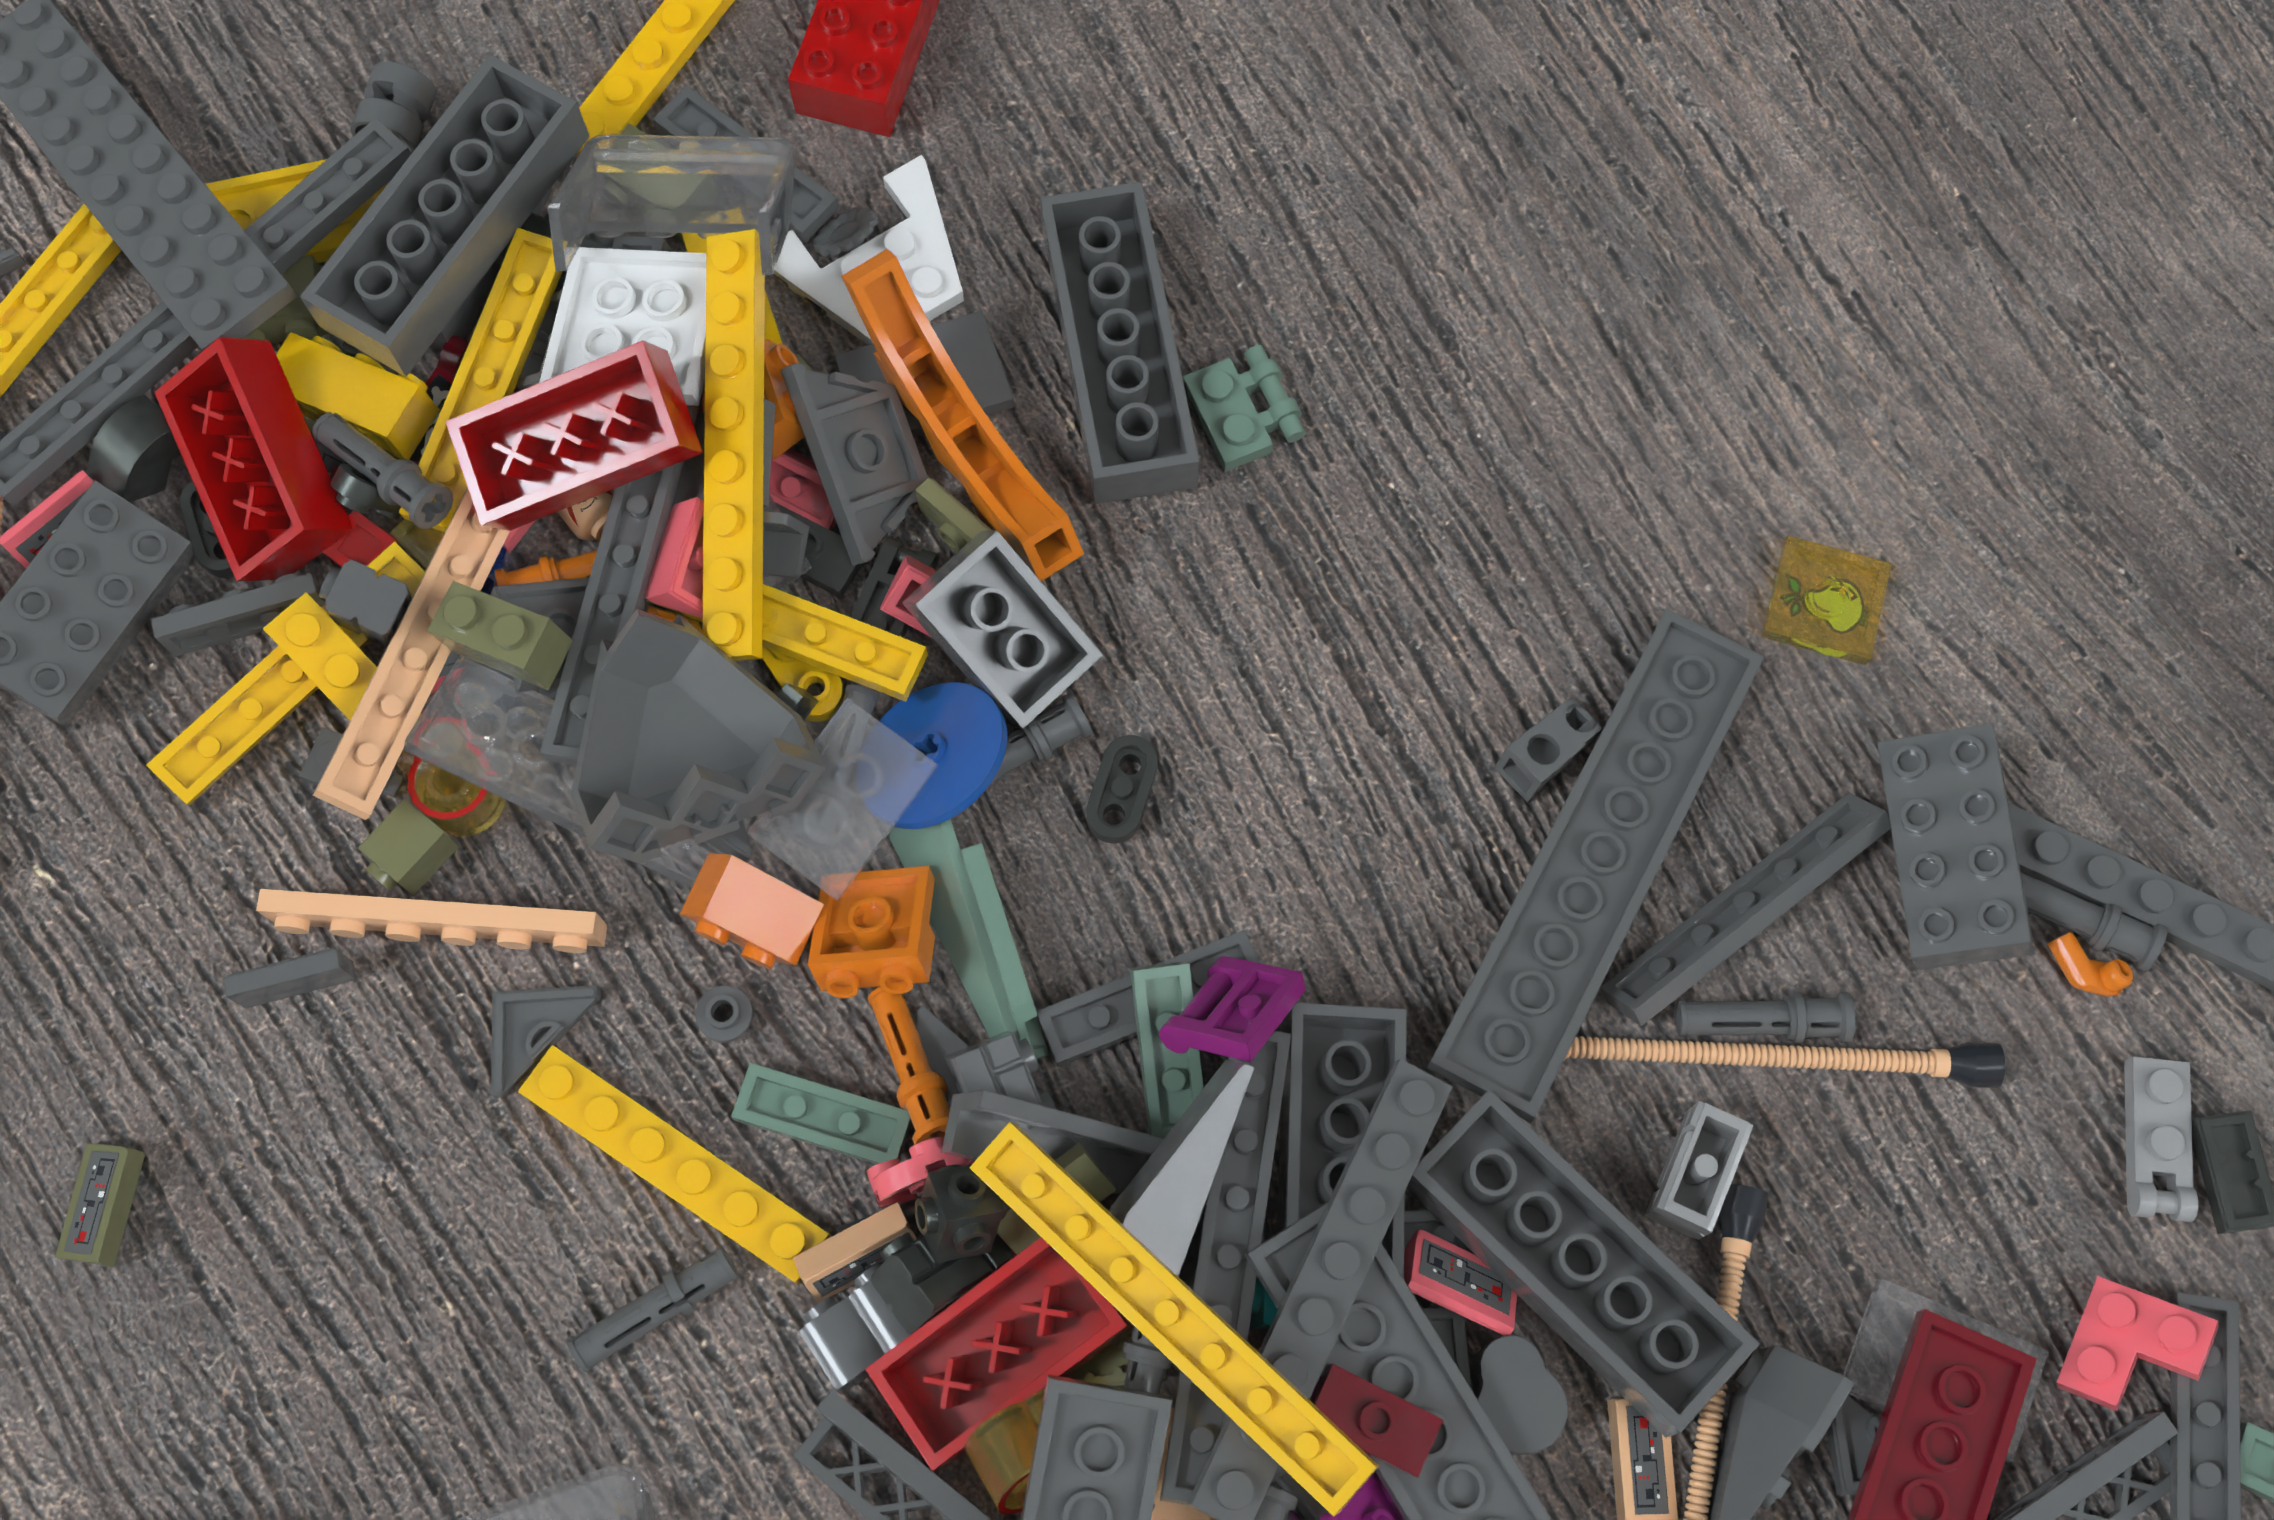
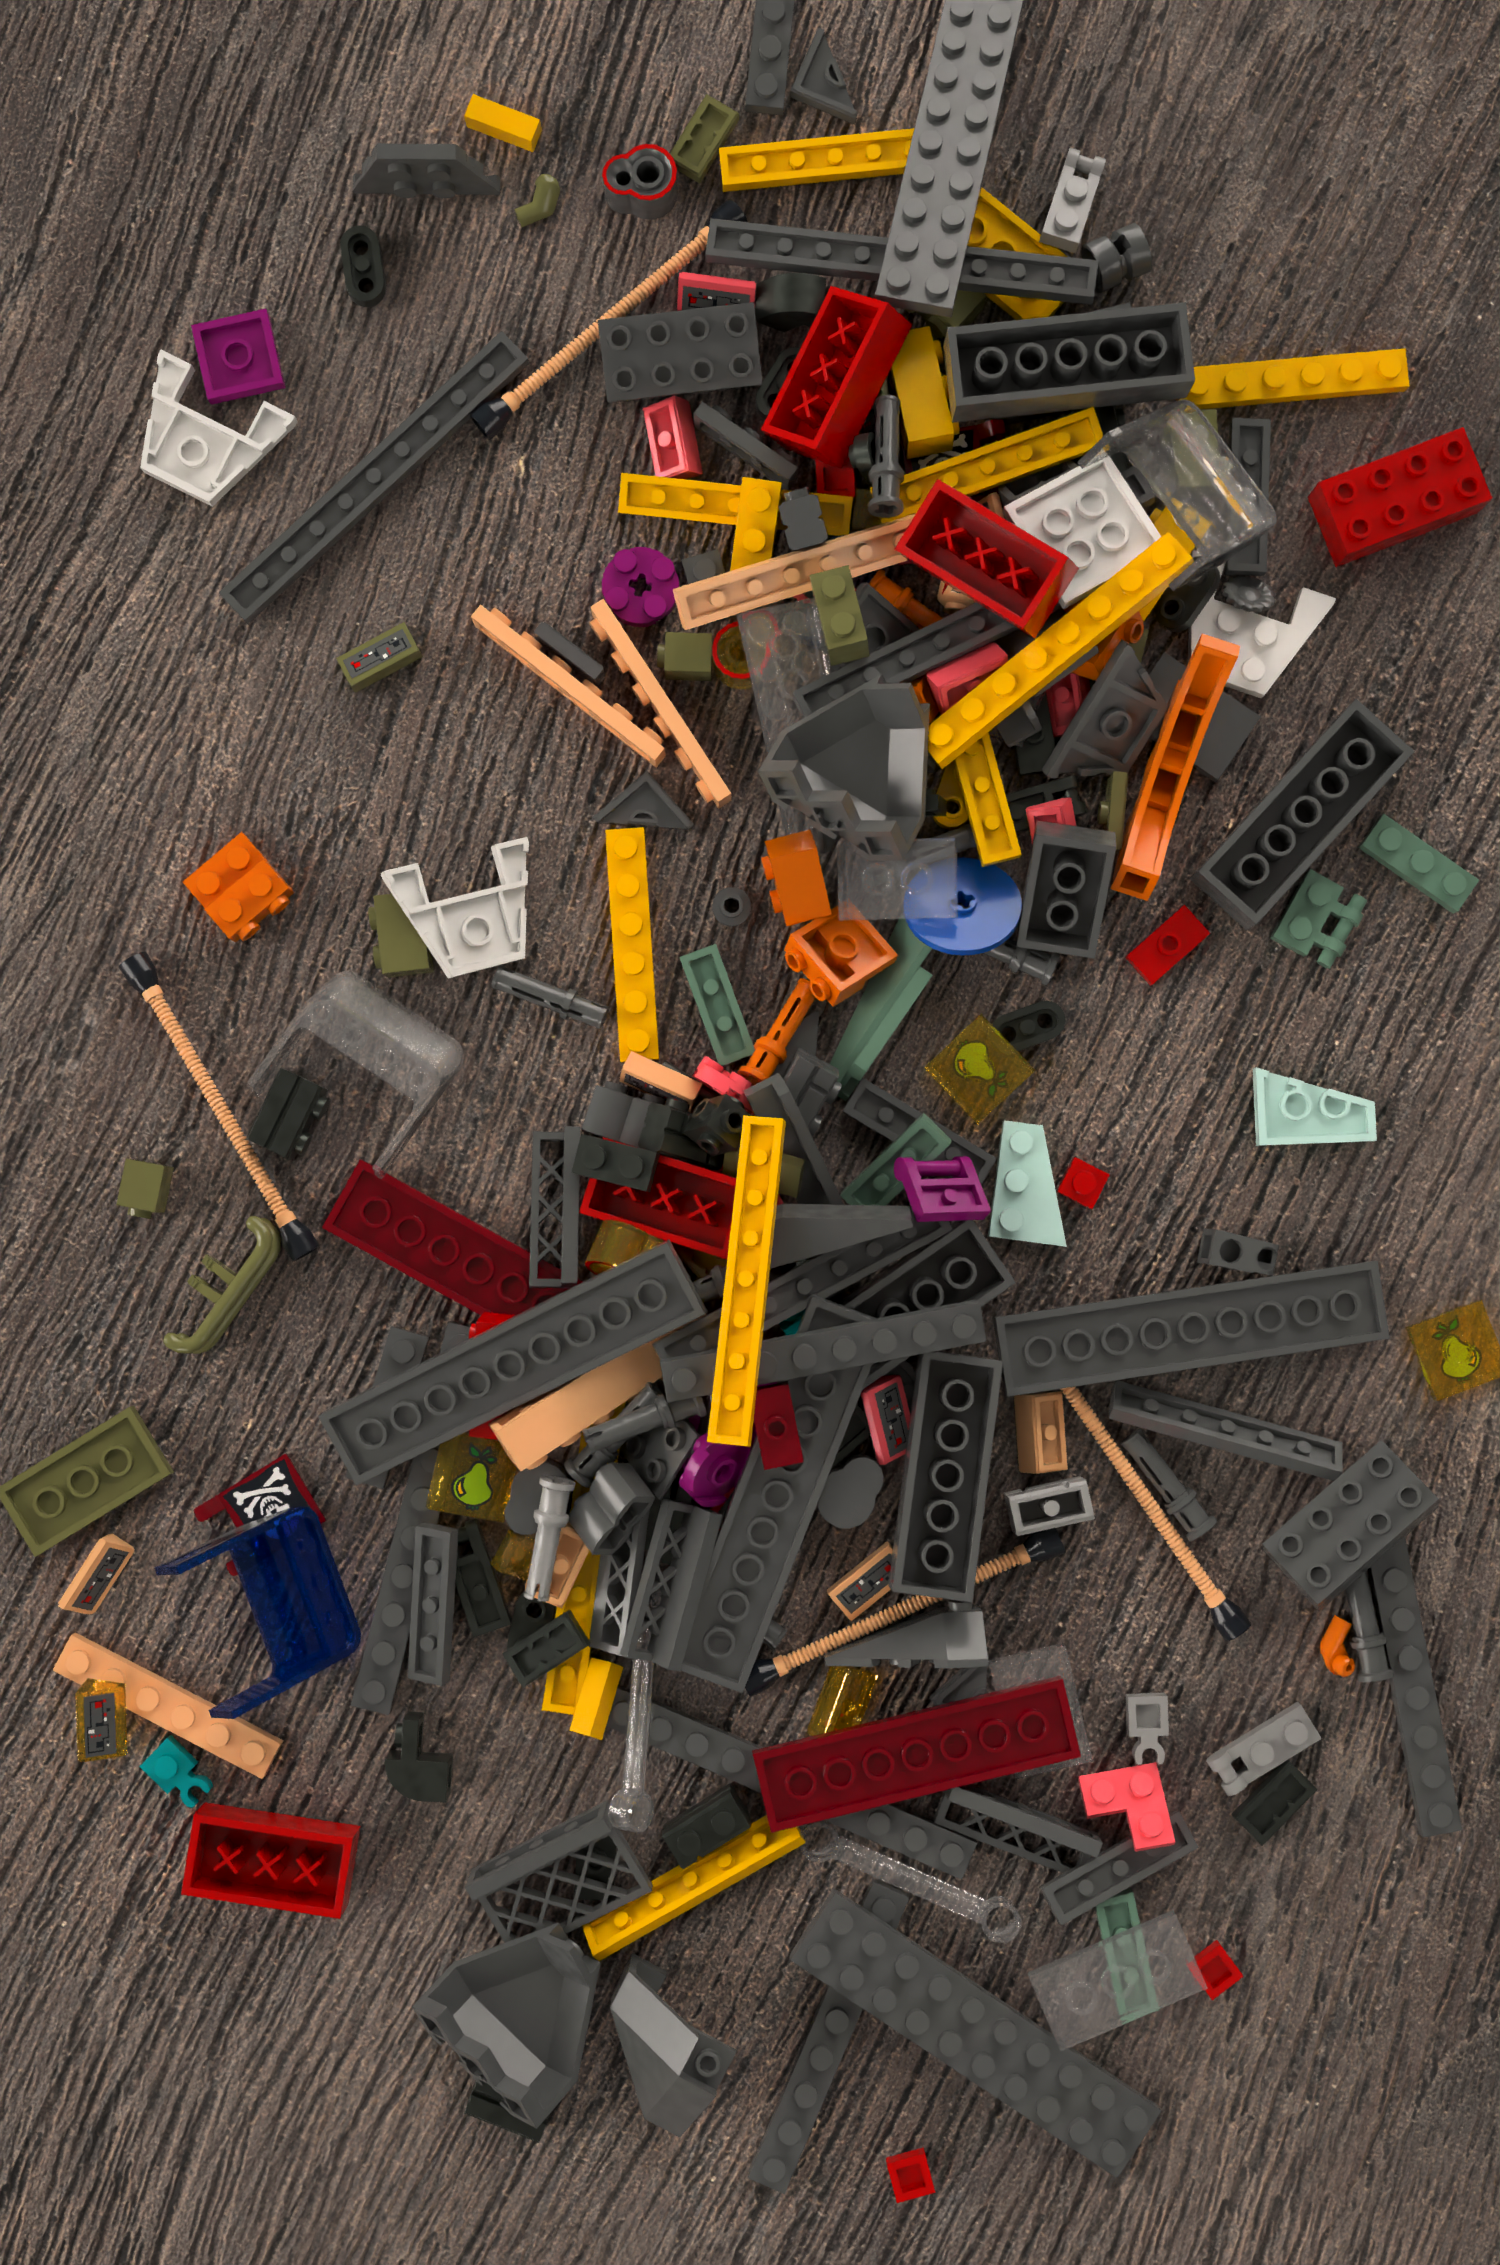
camera: 50 degrees right, 15 degrees up
none -> olive brick [368,894,434,978]
none -> white wing [381,837,529,979]
none -> light nougat plate [471,604,666,768]
none -> pearl dark grey plate [571,1134,660,1192]
none -> magenta plate [602,547,679,627]
none -> coral slope [643,395,703,479]
none -> clear yellow tile [924,1013,1035,1124]
none -> light aqua wing [988,1120,1067,1247]
none -> light nougat slope [1014,1391,1068,1474]
none -> light grey plate [1039,147,1106,254]
none -> red plate [1056,1157,1110,1210]
none -> red plate [1125,905,1211,986]
none -> light grey plate [1125,1693,1169,1765]
none -> pearl dark grey plate [1155,556,1220,632]
none -> light aqua wing [1252,1067,1377,1146]
none -> sand green plate [1358,814,1480,914]

